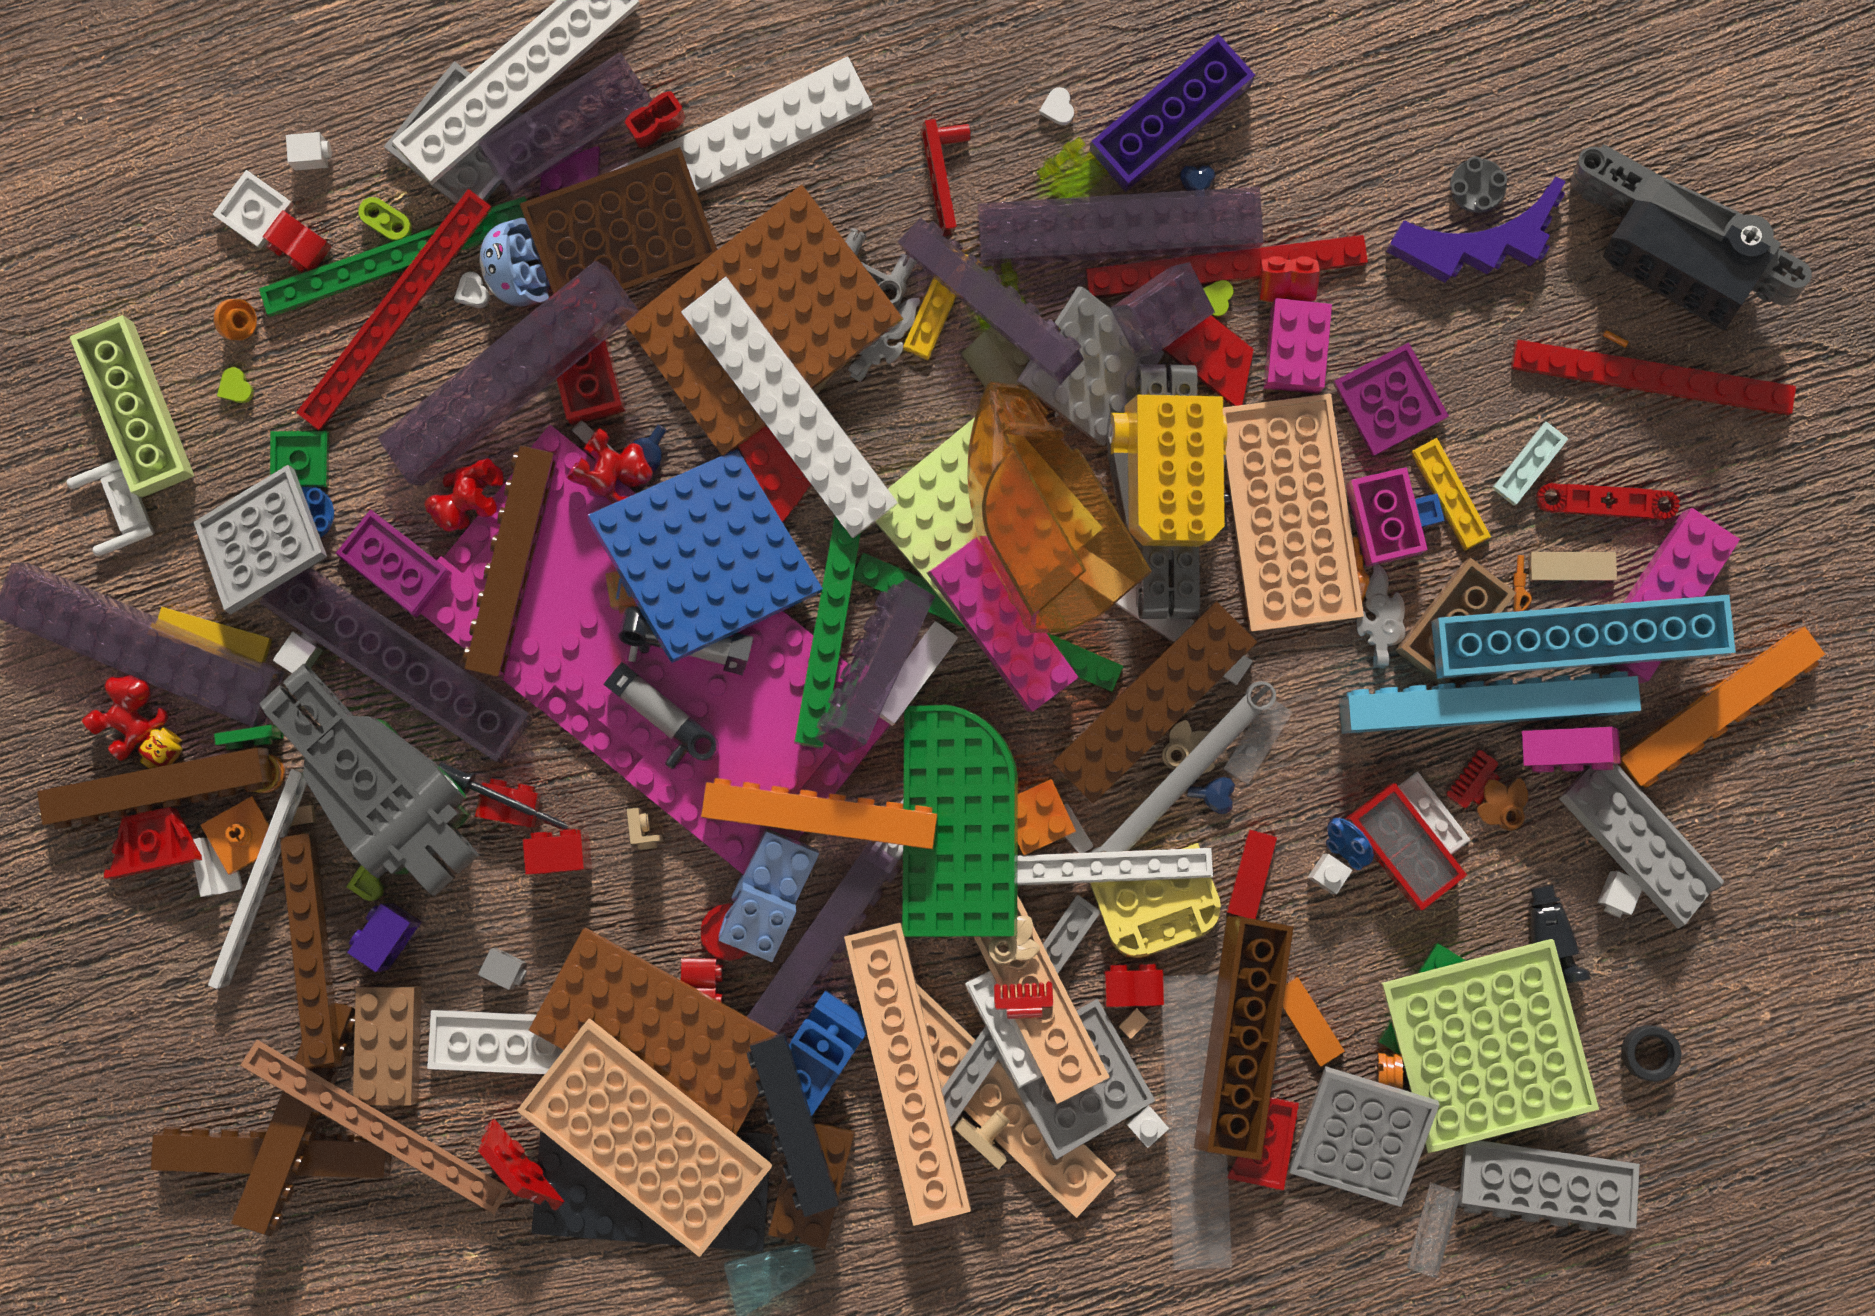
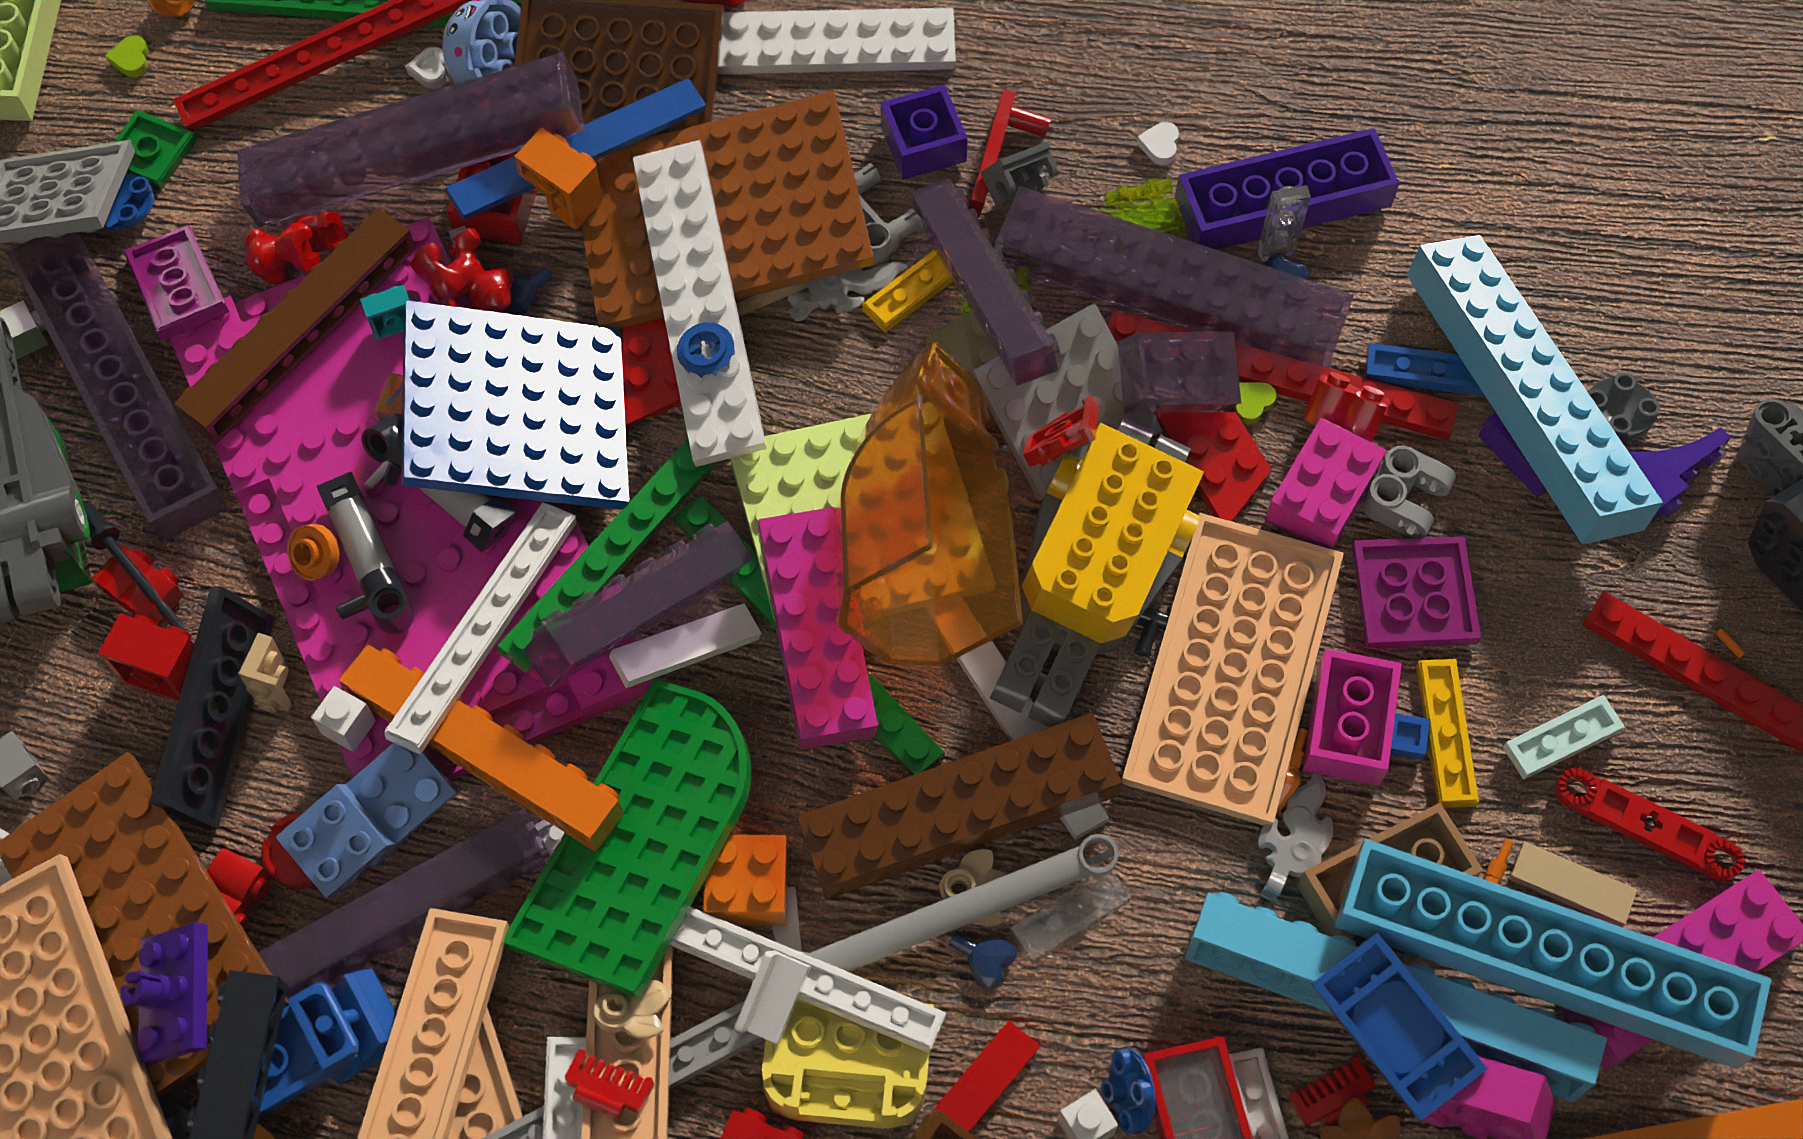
camera: 25 degrees right, 20 degrees down
none -> dark purple plate [120,922,208,1064]
none -> black plate [150,586,275,830]
none -> orange plate [287,524,339,581]
none -> white brick [311,686,376,752]
none -> teal piece [360,285,410,340]
none -> white tile [384,502,576,755]
none -> blue tile [446,78,706,221]
none -> orange brick [514,128,603,230]
none -> blue gear [677,322,735,378]
none -> white panel [734,950,811,1044]
none -> dark purple brick [880,84,968,180]
none -> dark grey hinge [980,141,1058,207]
none -> red wing [1023,395,1099,467]
none -> clear plate [1257,185,1311,262]
none -> blue slope [1311,933,1488,1122]
none -> light grey piece [1363,446,1456,538]
none -> blue plate [1364,343,1485,396]
none -> medium azure brick [1407,235,1663,545]

